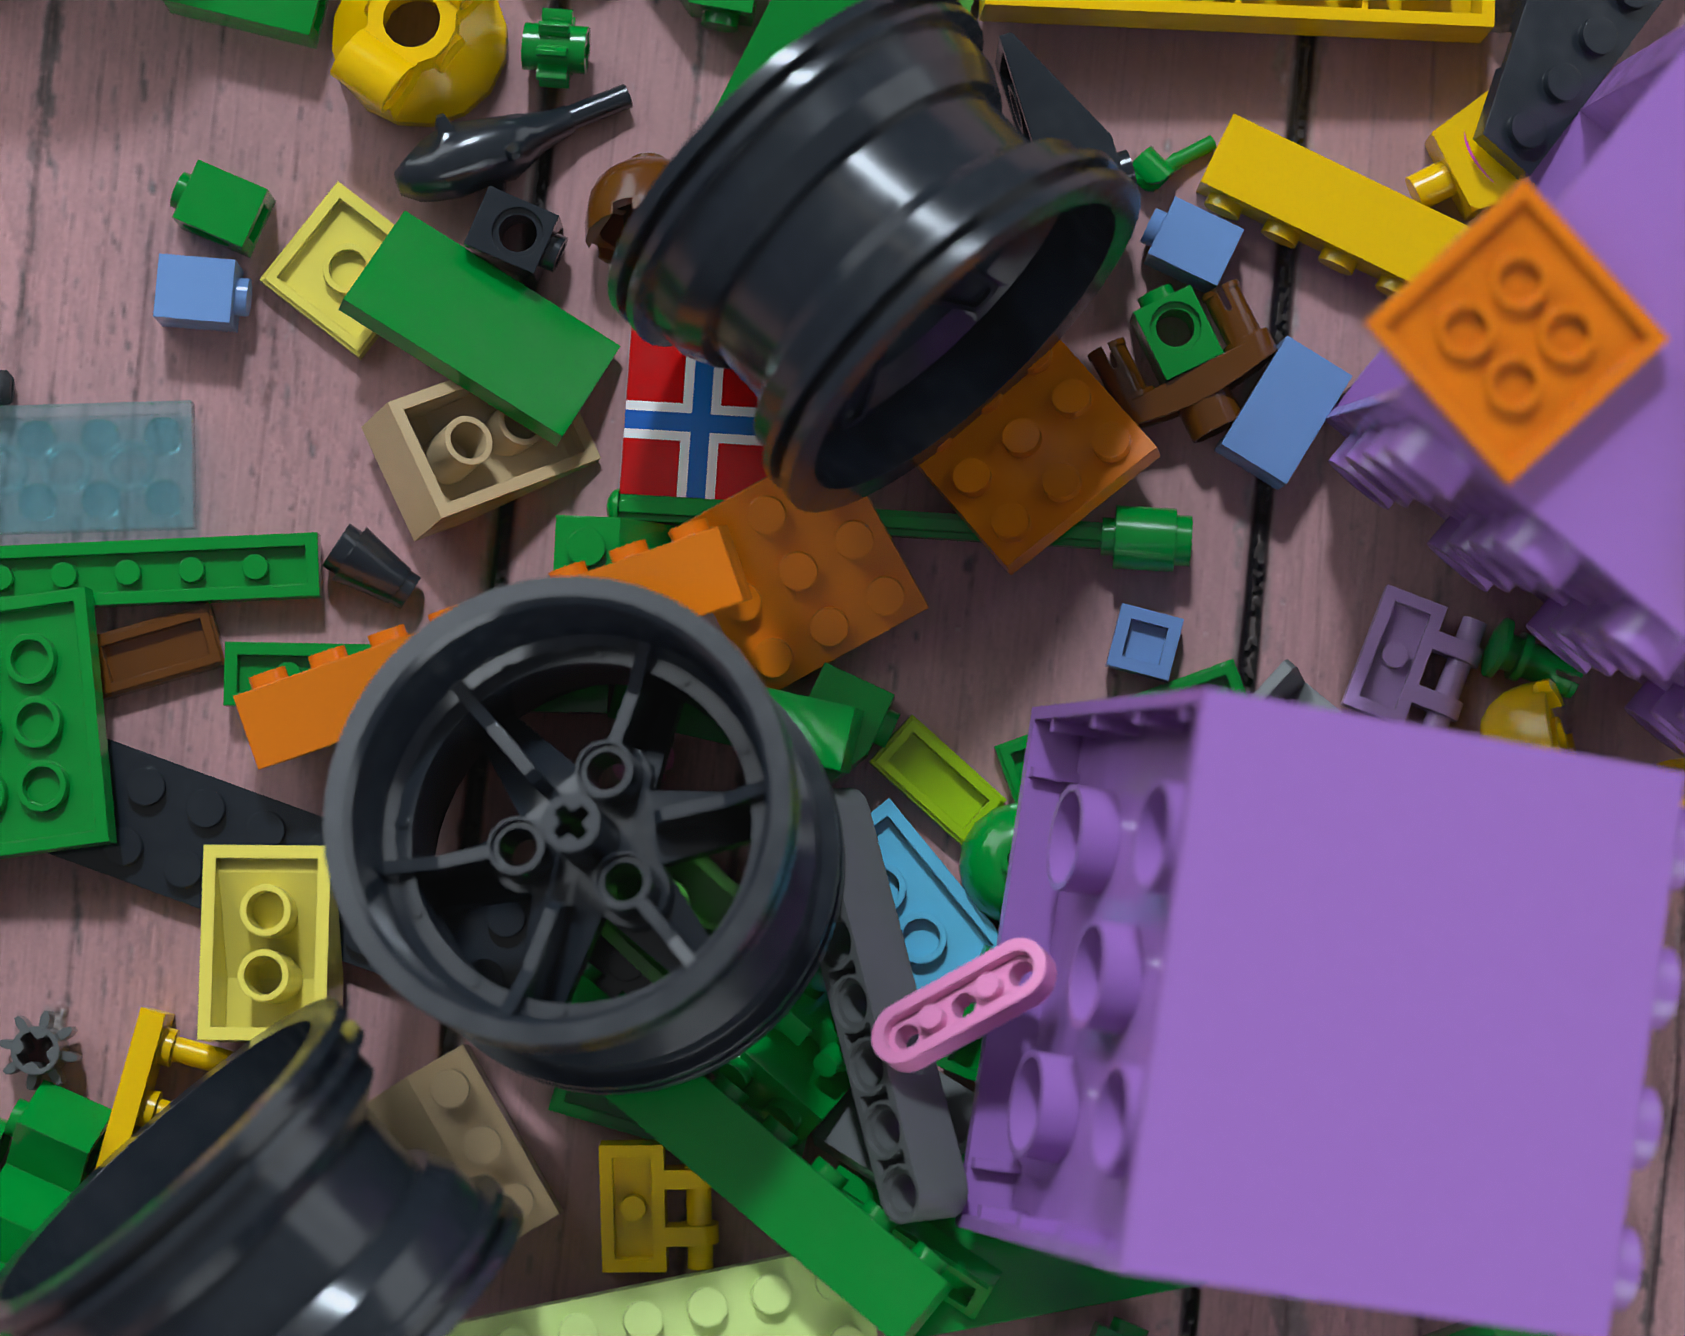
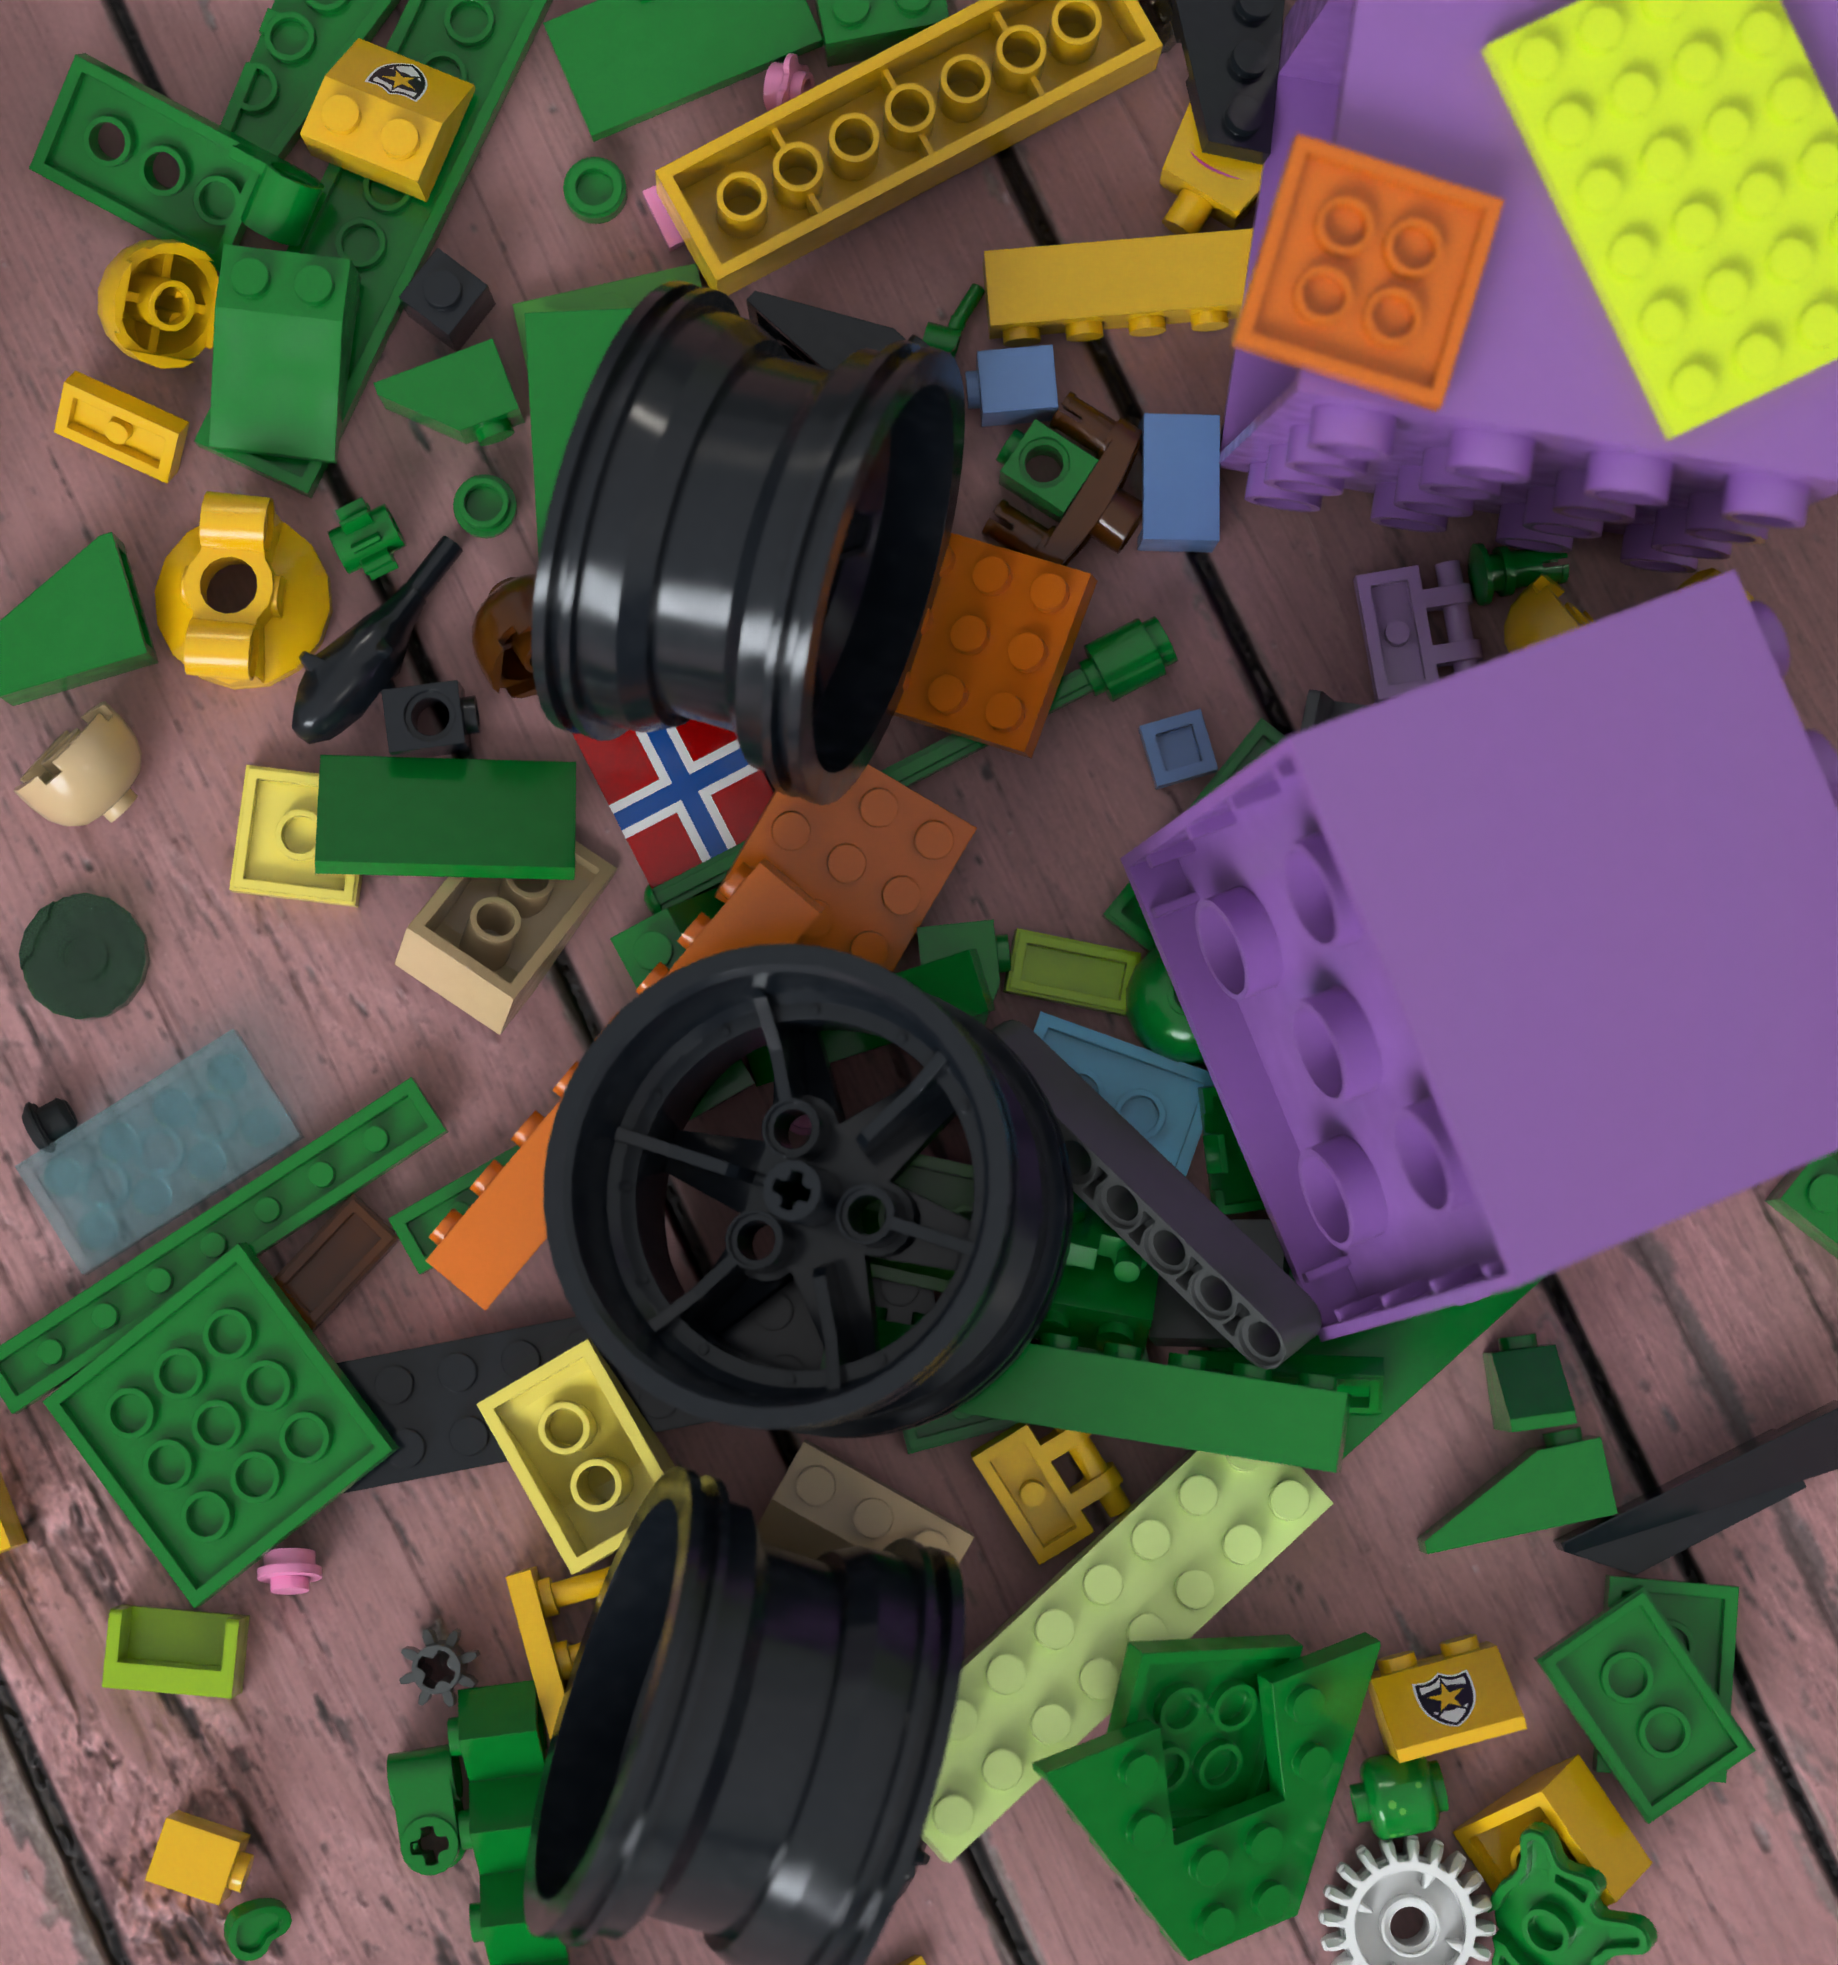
camera: 30 degrees left, 0 degrees up
medium blue brick [153,253,252,333] -> none
green brick [170,160,276,258] -> none
black cone [322,523,421,609] -> none
bright pink plate [871,938,1057,1073] -> none
none -> tan cylinder [14,701,142,826]
none -> clear green tile [19,893,150,1021]
none -> green plate [453,474,517,538]

